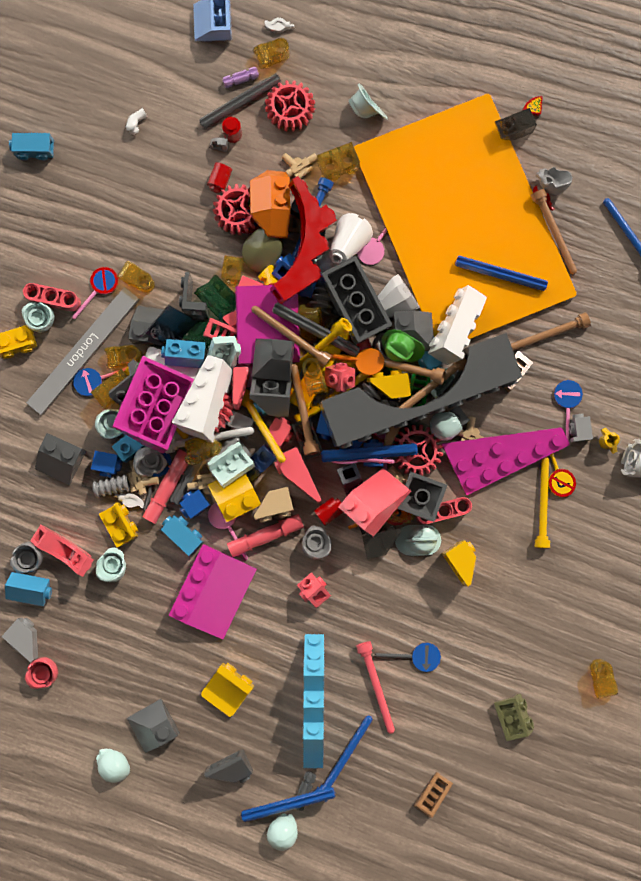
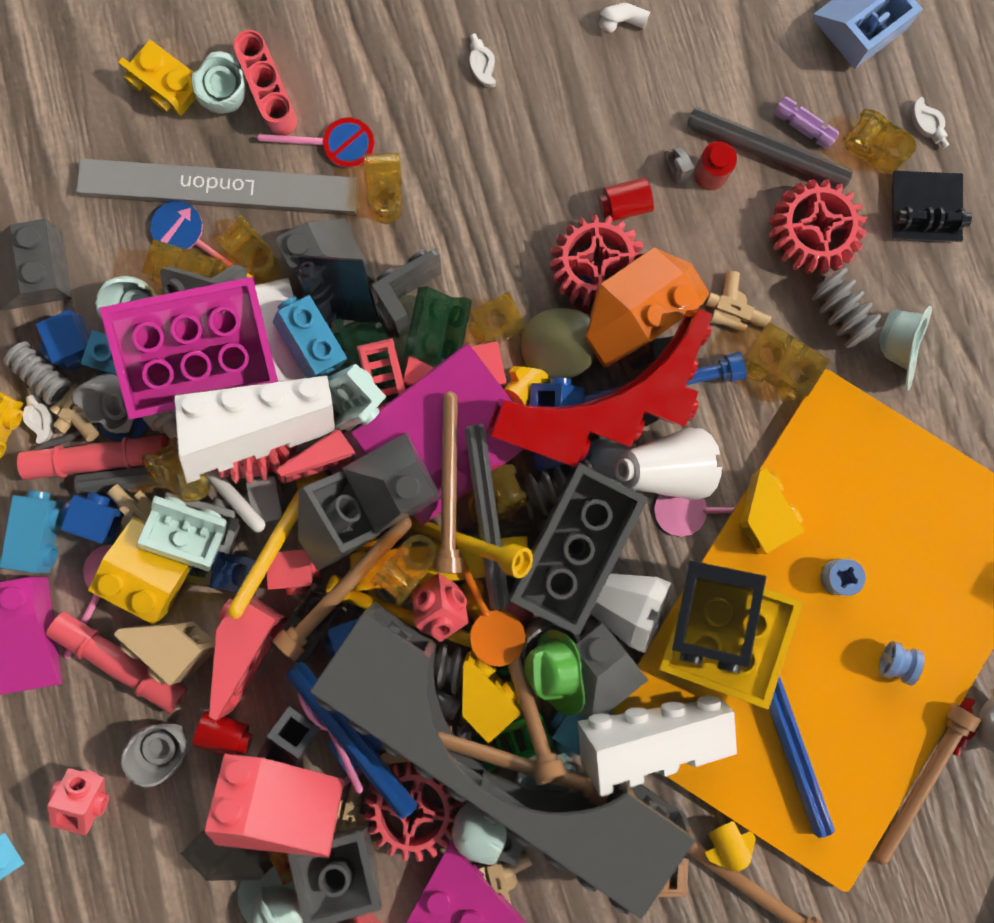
camera: 55 degrees right, 0 degrees up
none -> white piece [469,33,496,88]
none -> yellow plate [659,580,803,709]
none -> black window [672,560,766,673]
none -> yellow piece [705,821,756,872]
none -> yellow slope [740,468,805,554]
none -> light grey piece [811,267,884,348]
none -> medium blue wheel [820,559,866,596]
none -> medium blue wheel [879,641,925,686]
none -> black hinge [892,170,972,242]

